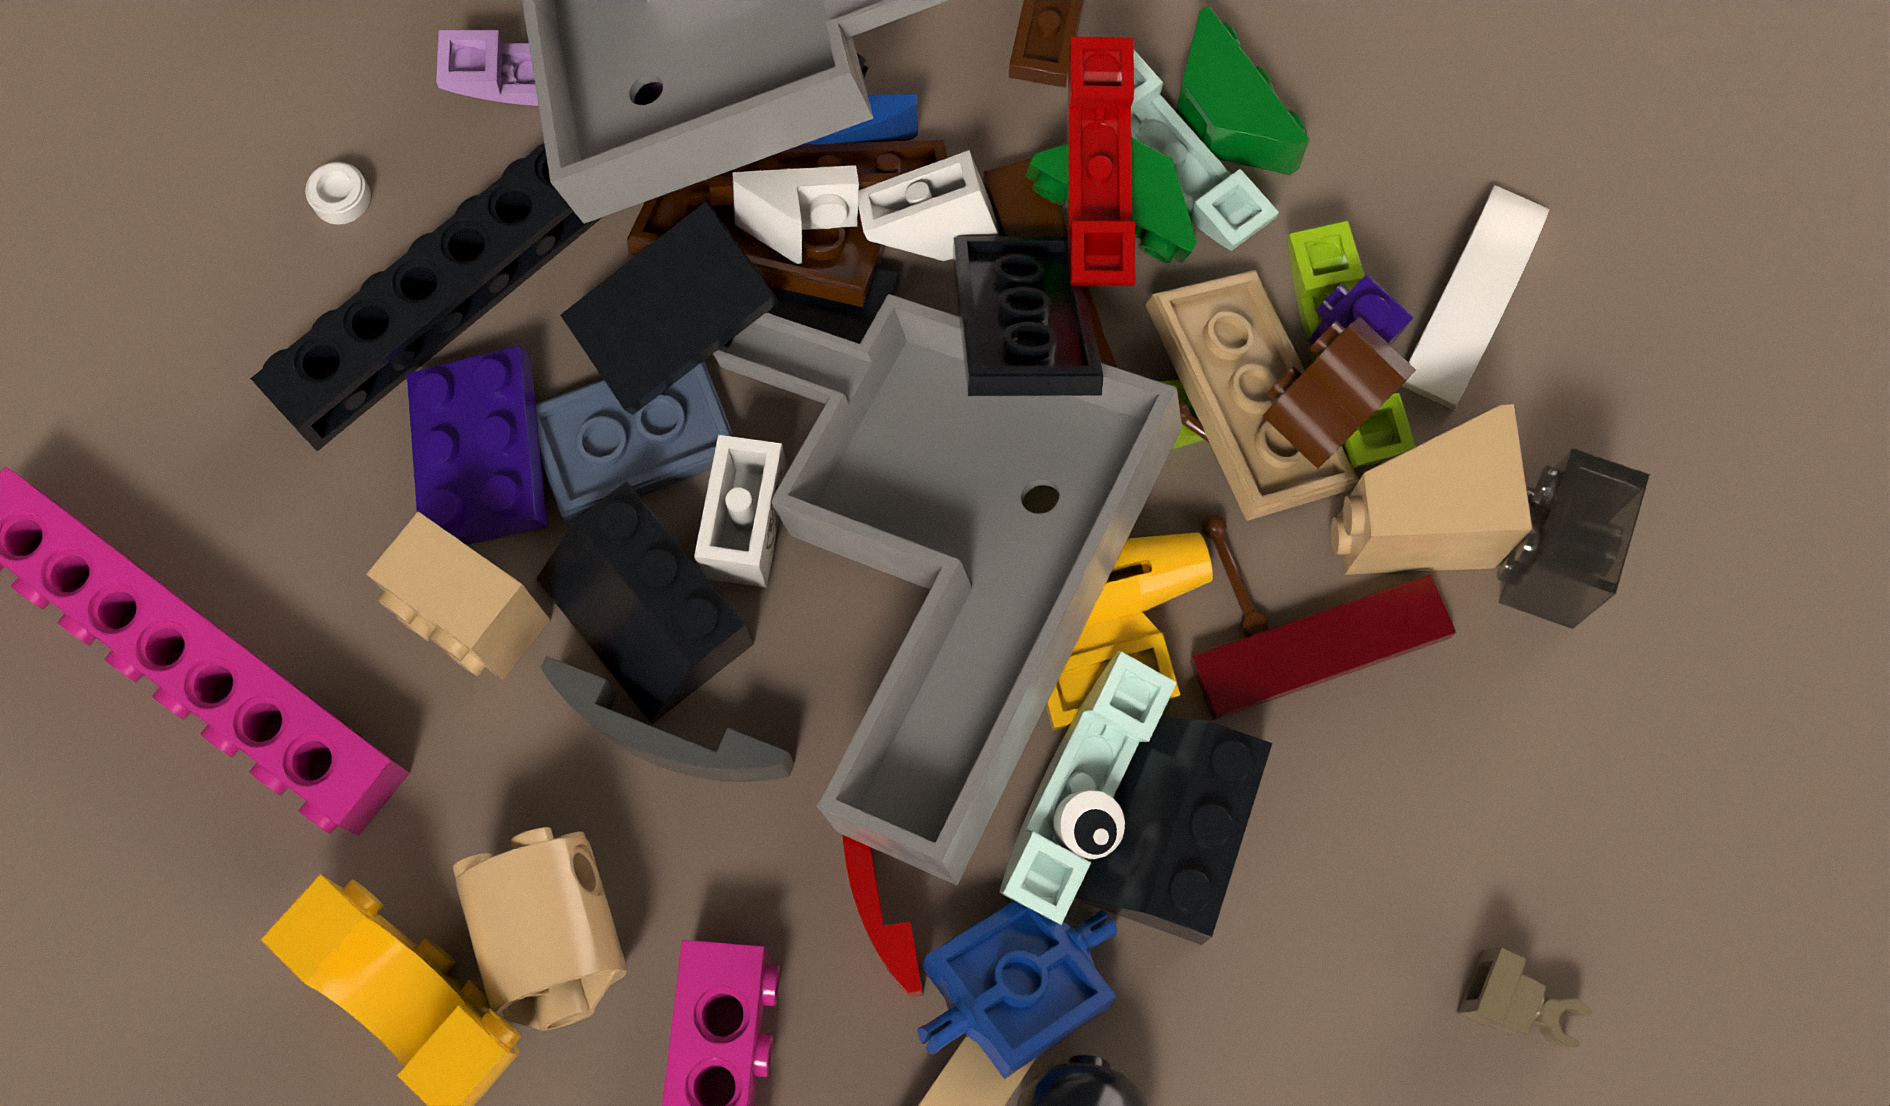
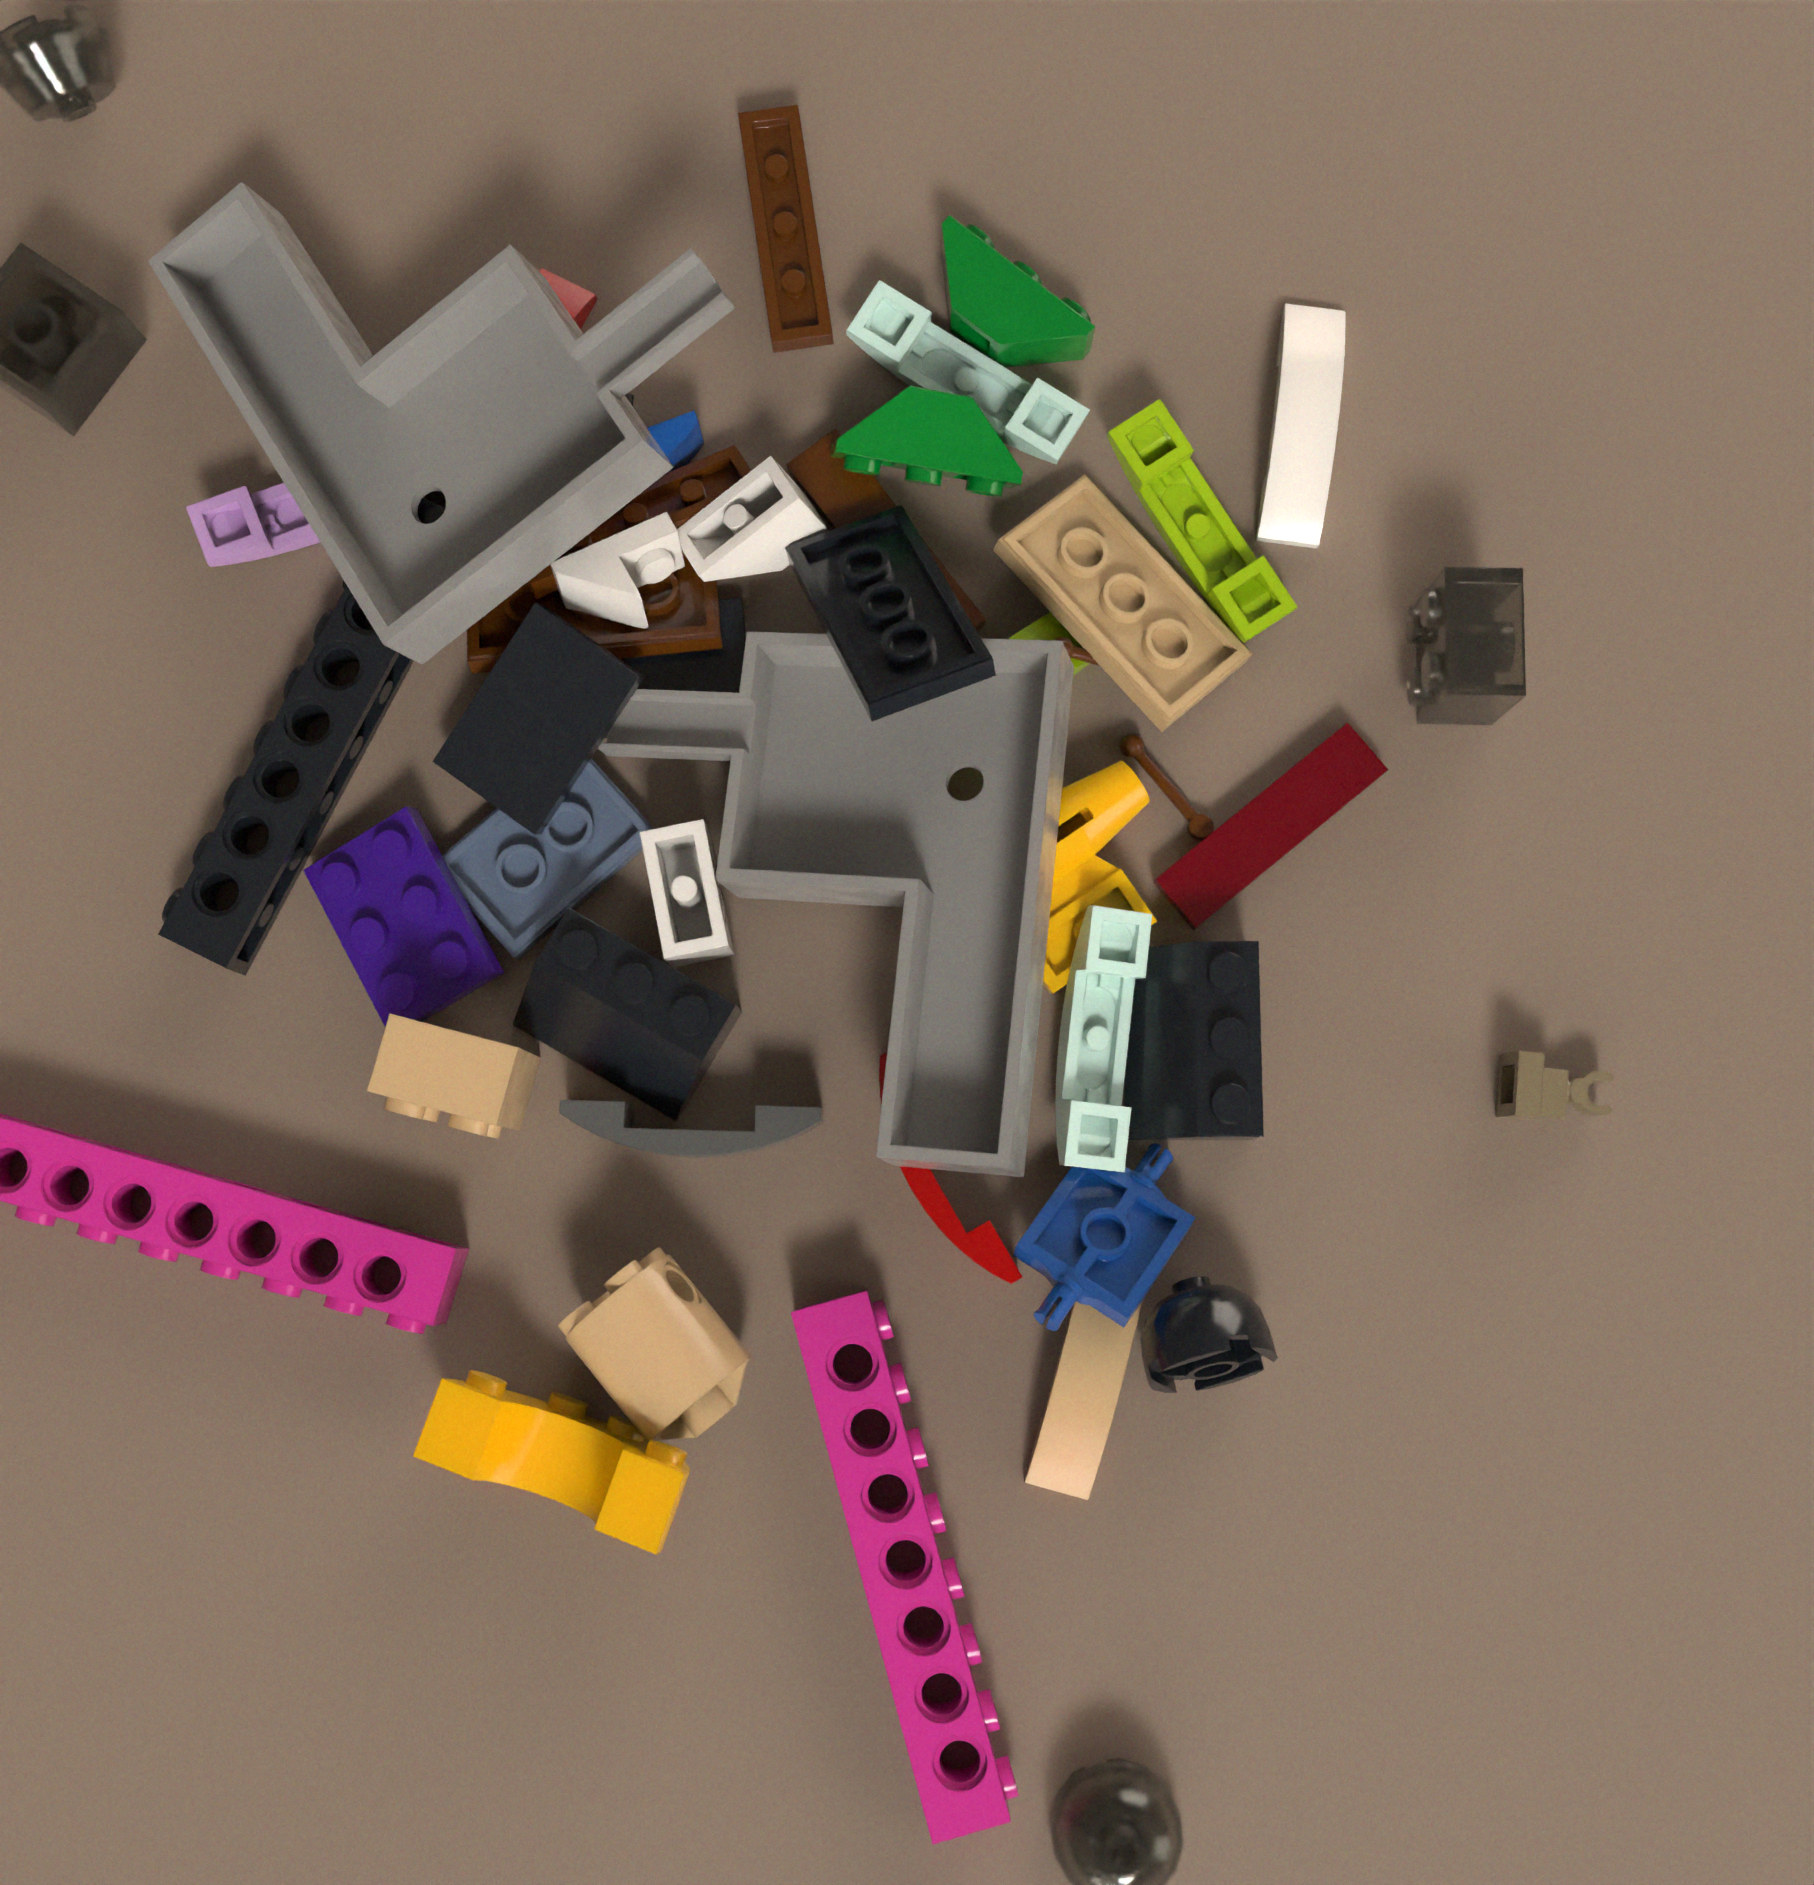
camera: 20 degrees left, 10 degrees up
white tile [305,162,371,225] -> none
white tile [1053,790,1125,859] -> none
red slope [1067,37,1136,286] -> none
reddish brown brick [1262,317,1416,469] -> none
dark purple brick [1308,275,1414,346] -> none
tan slope [1330,404,1532,575] -> none

